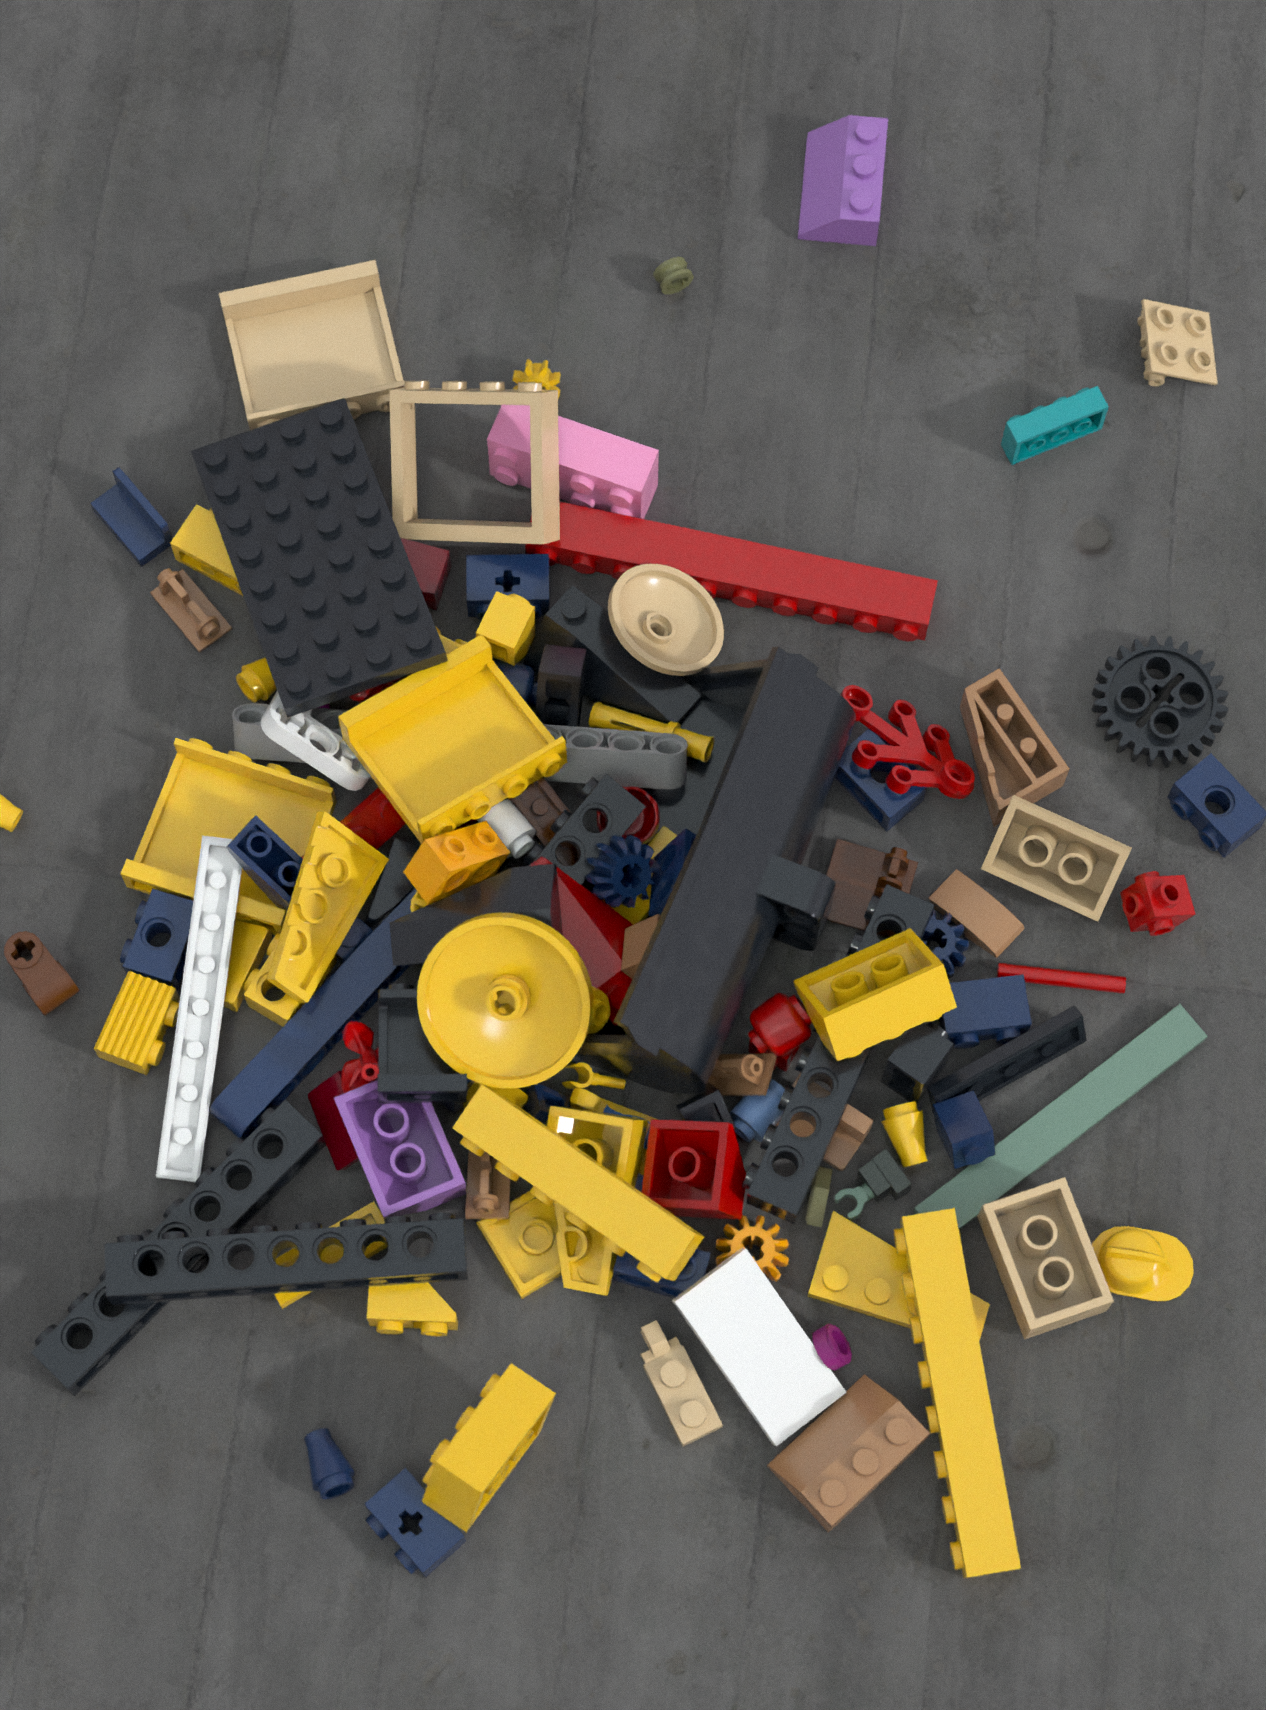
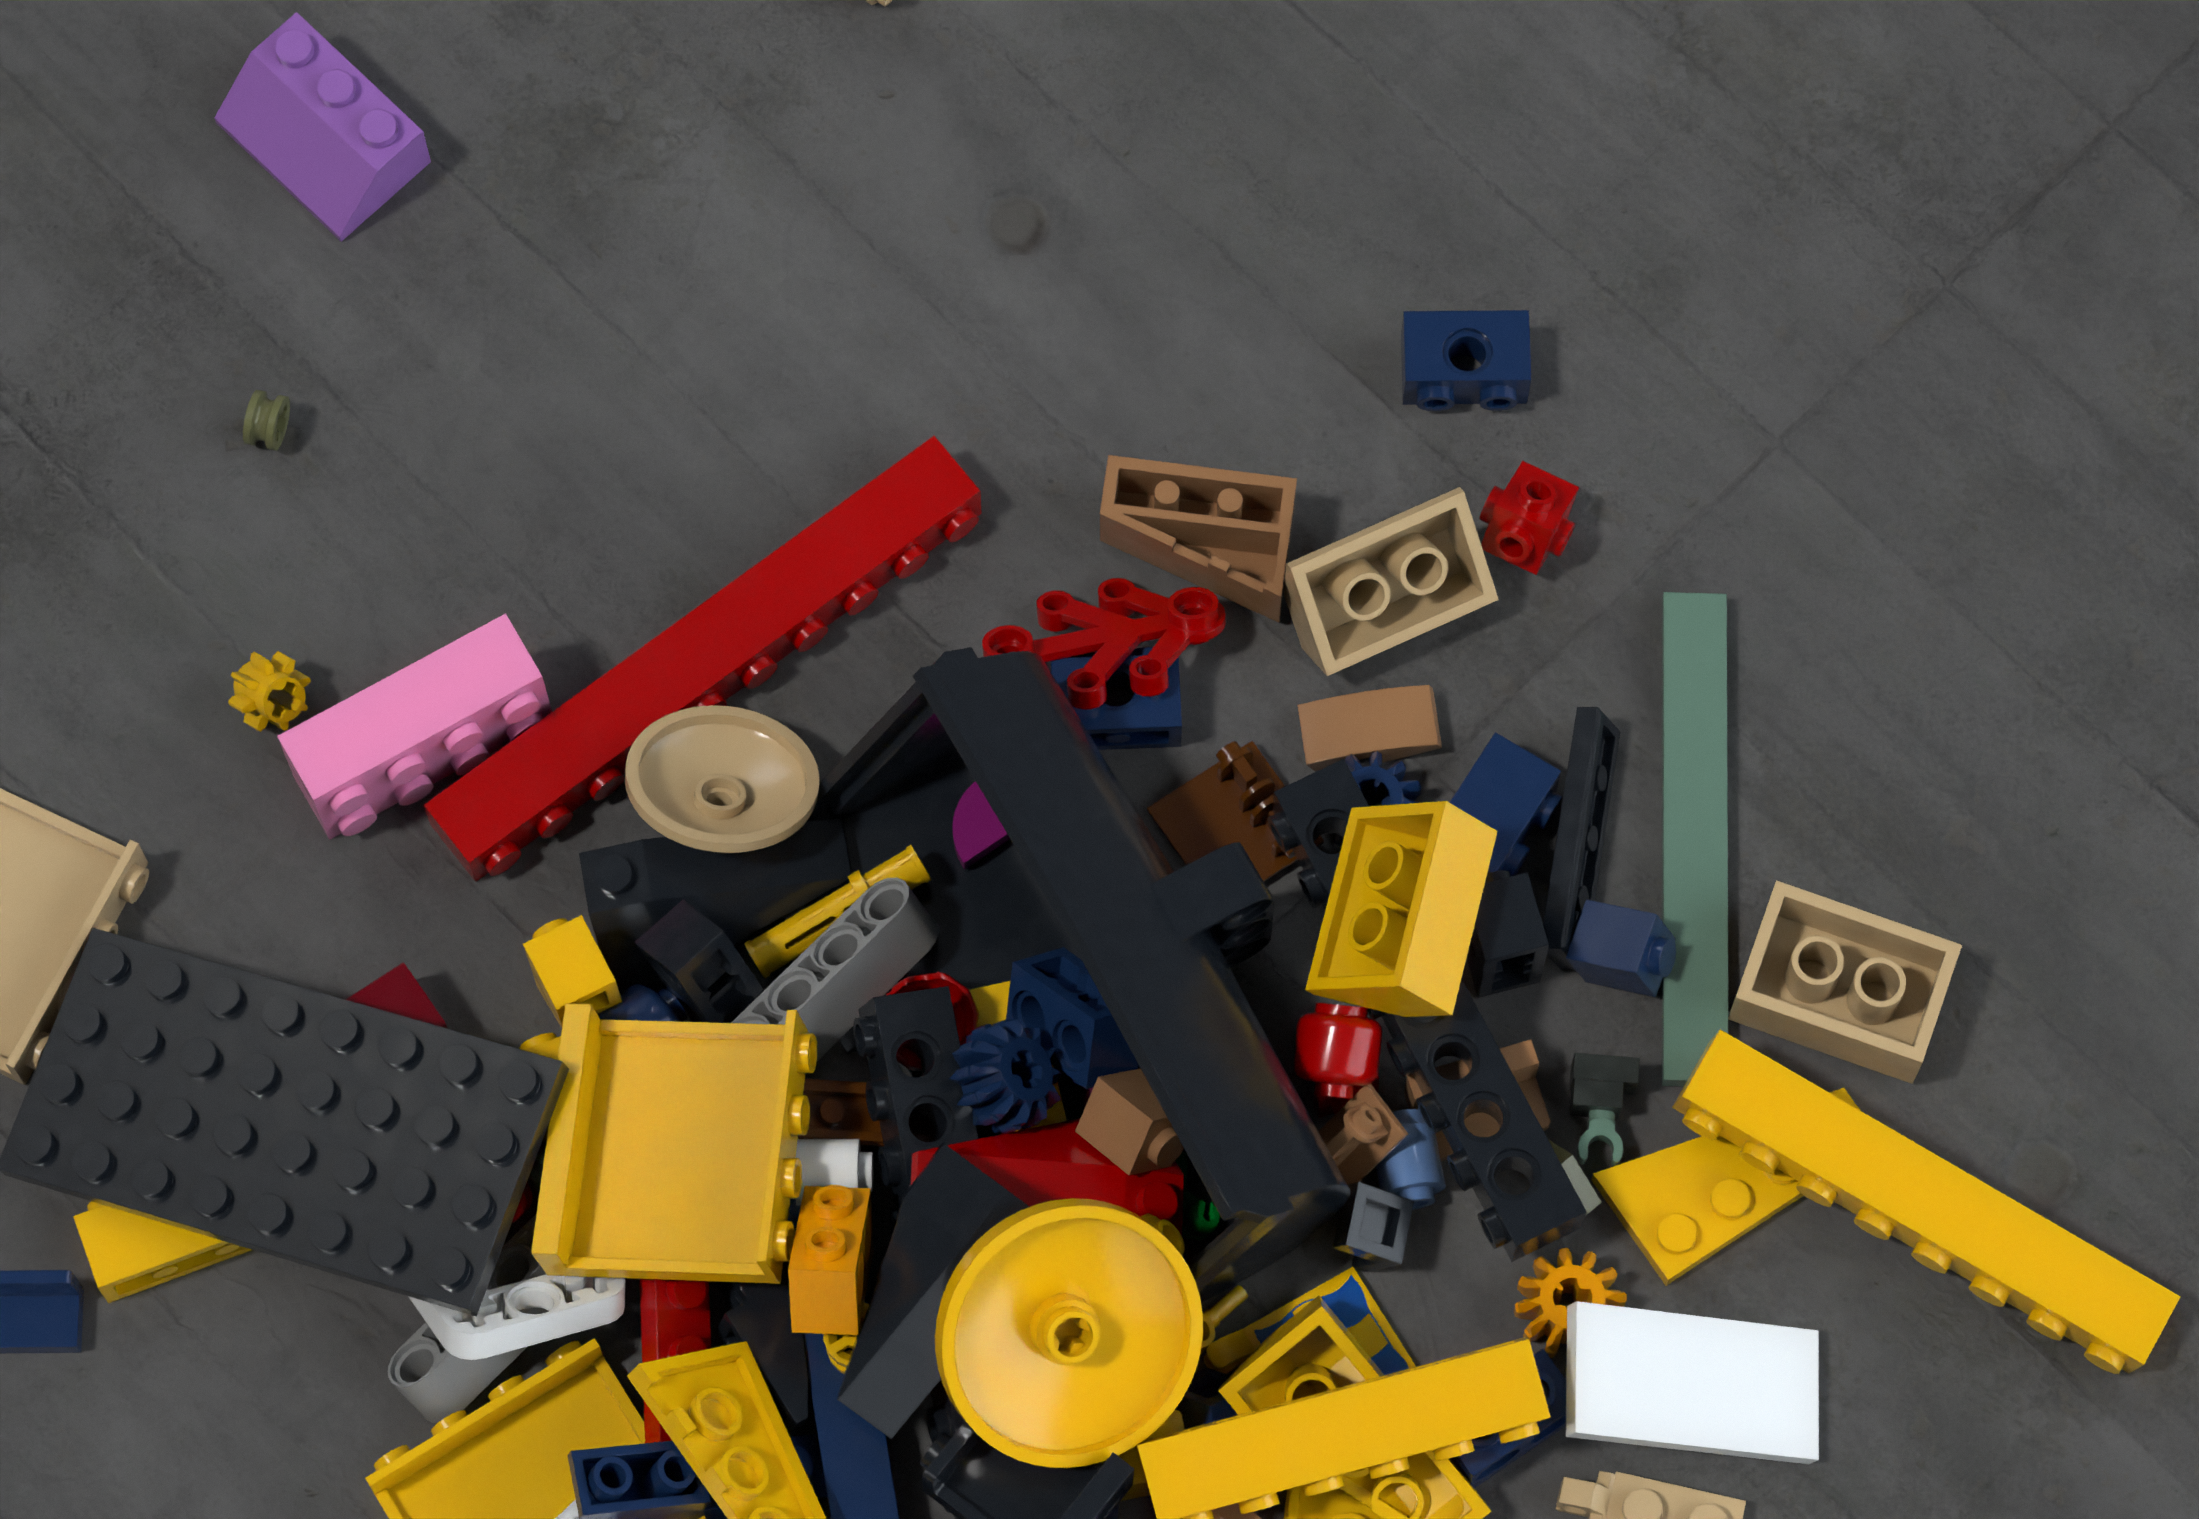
camera: 50 degrees left, 0 degrees up
medium nougat hinge [150,568,232,653] -> none
yellow cone [236,657,277,703] -> none
tan window [389,380,560,544] -> none
dark blue brick [466,554,550,620] -> none
red slope [641,1119,746,1220] -> none
medium nougat slope [767,1375,930,1533] -> none
magenta tile [812,1324,852,1371] -> none
yellow cone [881,1101,928,1168] -> none
red bar [996,963,1126,994] -> none
teal piece [1001,386,1109,465] -> none
black gear [1091,635,1228,768] -> none
yellow piece [1092,1226,1194,1301] -> none

